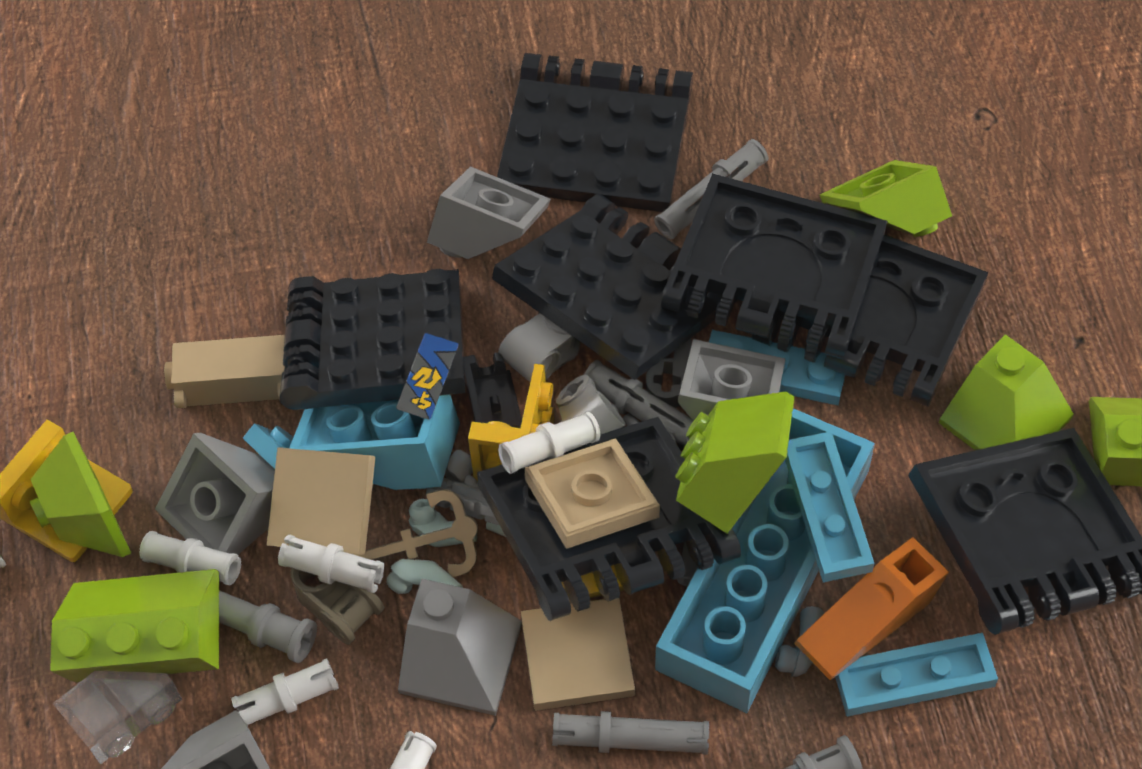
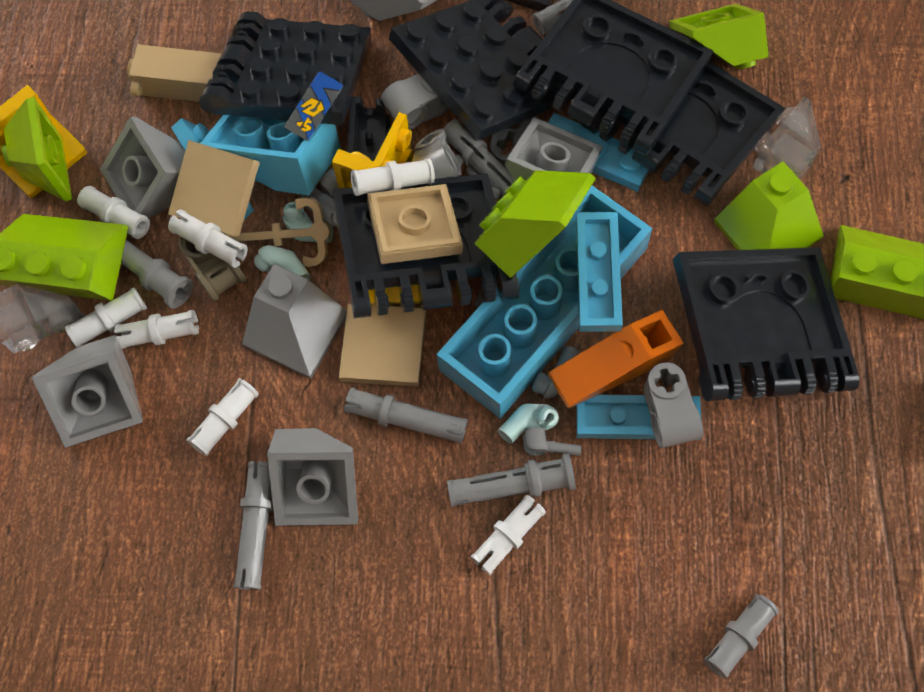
camera: 15 degrees right, 10 degrees up
none -> white pin [65,287,148,347]
none -> light aqua arm [497,404,559,444]
none -> light grey hand [523,428,581,456]
none -> light grey piece [643,362,703,449]
none -> clear slope [753,97,821,180]

